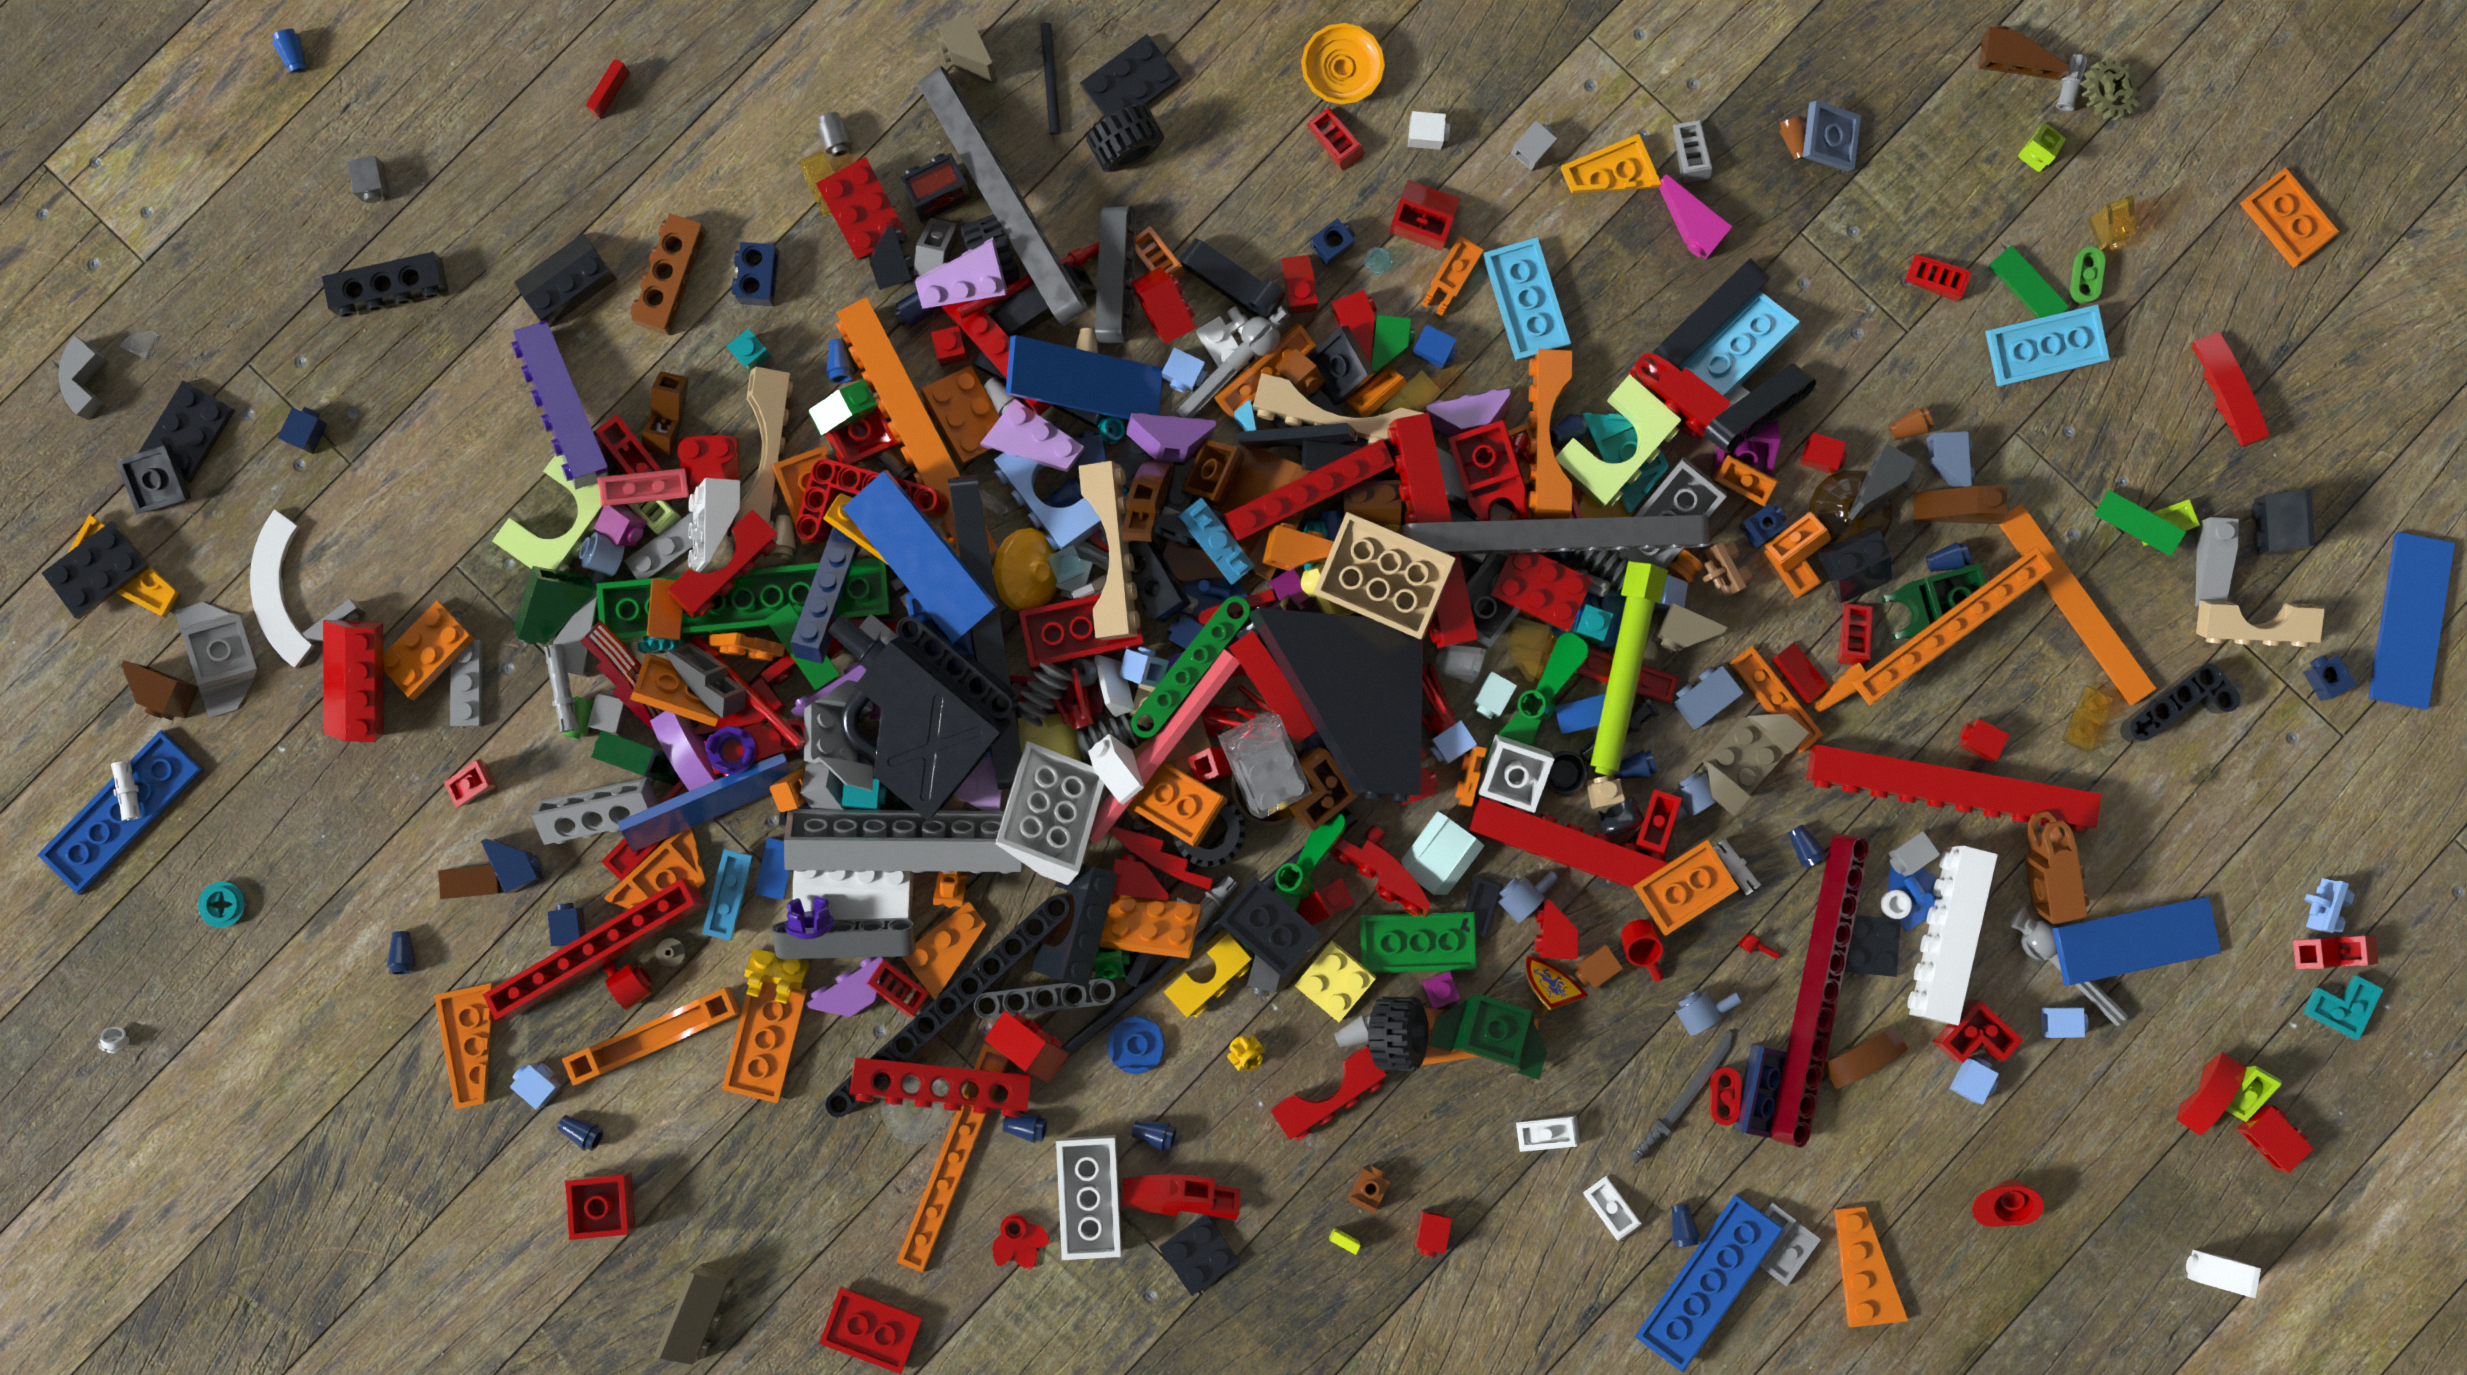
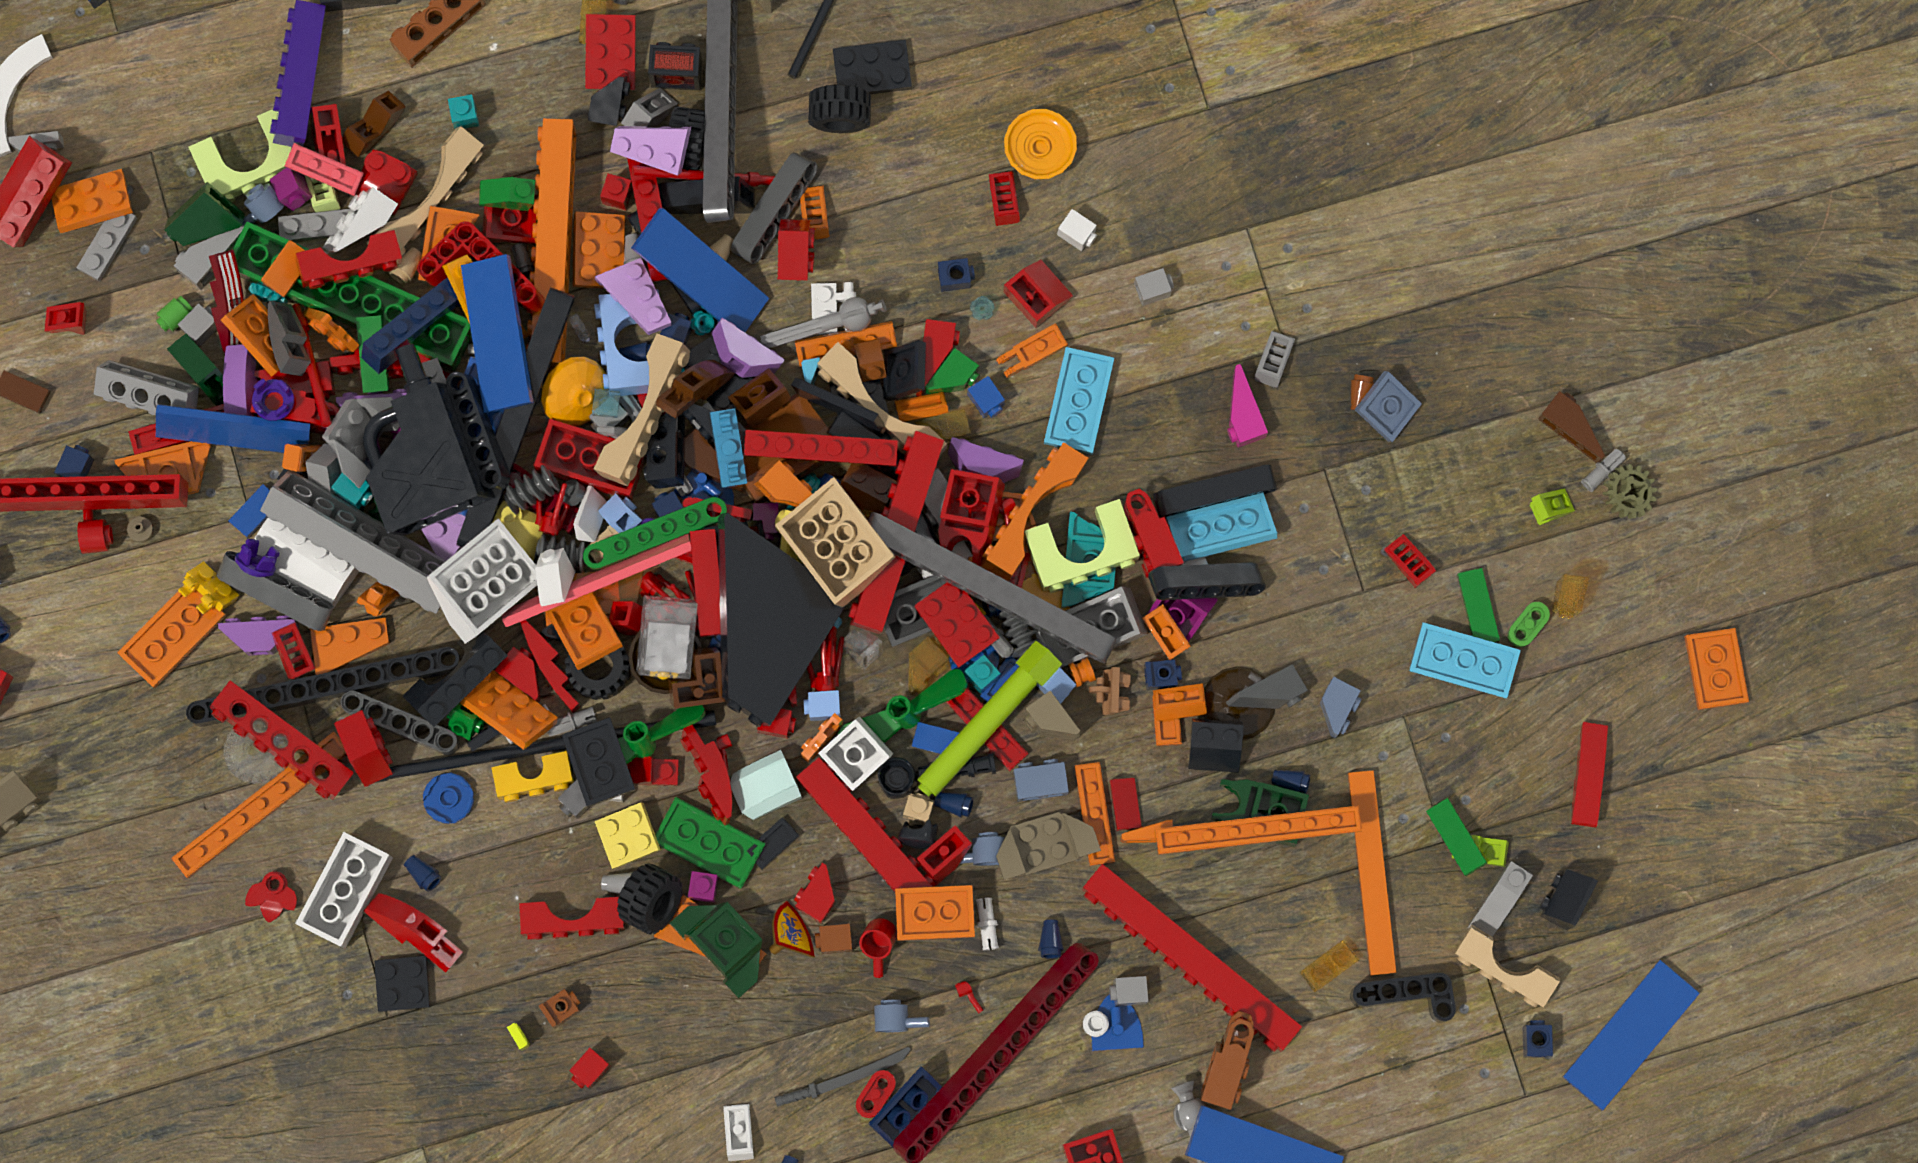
camera: 30 degrees right, 5 degrees down
dark blue slope [481,839,544,894] -> none
light grey pin [544,644,579,733] -> none
orange arch [562,987,741,1086] -> none
dark azure plate [702,849,753,941] -> none
dark blue brick [732,242,779,307] -> none
red plate [819,1286,923,1374] -> none
blue cone [826,339,855,384] -> none
dark blue brick [893,290,938,328] -> none
dark blue cone [1003,1115,1047,1144] -> none
light blue brick [1162,347,1208,393] -> none
black beam [1179,238,1285,319] -> none
yellow gear [1227,1035,1265,1071] -> none
red slope [1281,255,1318,314] -> none
light aqua brick [1472,672,1517,719] -> none
sand blue piece [1498,871,1558,923] -> none
white slope [1516,1115,1580,1152] -> none
dark blue cone [1549,414,1588,446] -> none
light orange wing [1560,134,1662,194] -> none
red brick [1799,432,1847,474] -> none
reddish brown brick [1824,1024,1908,1089] -> none
red slope [1838,603,1873,666] -> none
black plate [1844,915,1901,977] -> none
dark orange cone [1888,407,1934,441] -> none
white brick [1907,846,1998,1025] -> none
reddish brown slope [1914,486,2007,524] -> none
red brick [1958,719,2010,762] -> none

